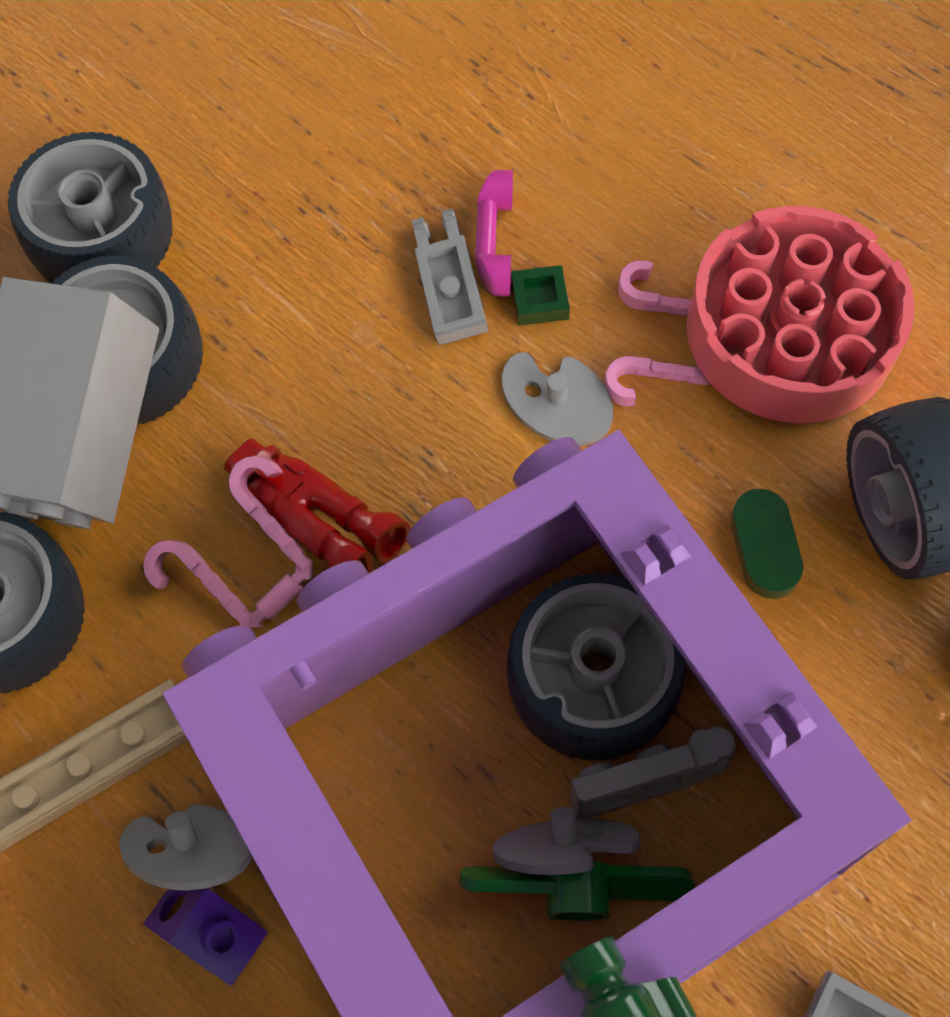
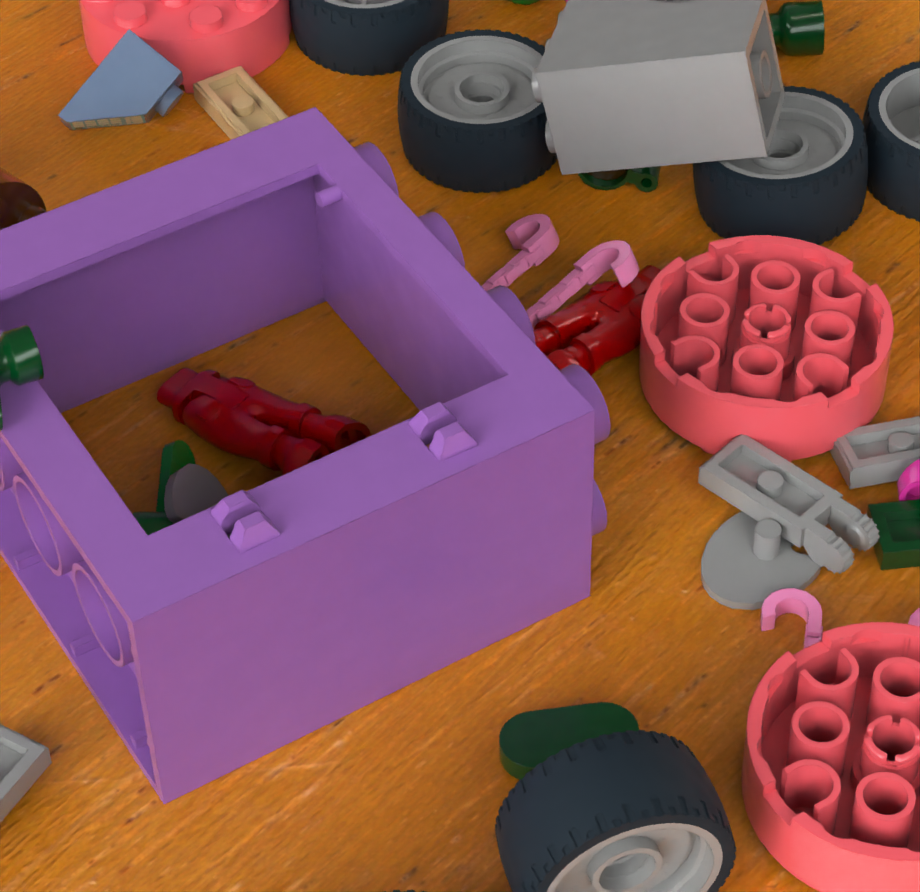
camera: 90 degrees right, 20 degrees down
none -> red piece [157,368,371,476]
none -> coral brick [639,235,894,462]
none -> light grey hinge [698,434,880,574]

